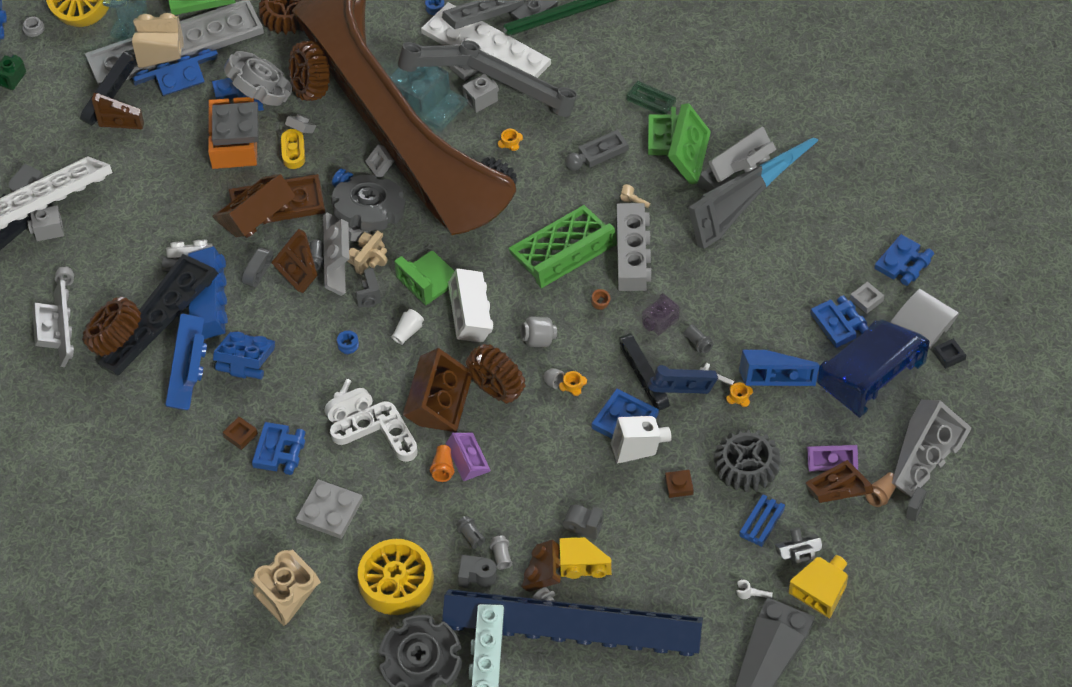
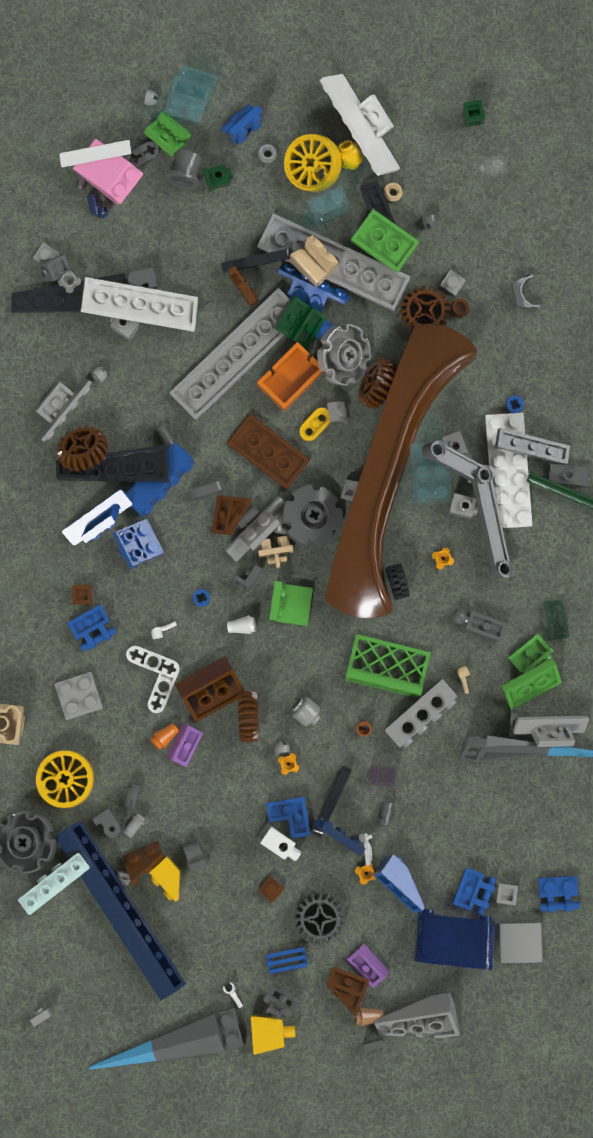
camera: 45 degrees right, 30 degrees up
white plate [166,239,213,258] -> none
dark grey plate [212,102,259,146] -> none
reddish brown slope [212,174,296,238] -> none
white plate [325,388,373,423] -> none
blue bush [332,168,353,187] -> none
white brick [448,268,493,342] -> none
black tile [932,338,967,369] -> none
none -> light grey plate [169,288,290,421]
none -> dark green slope [272,295,327,349]

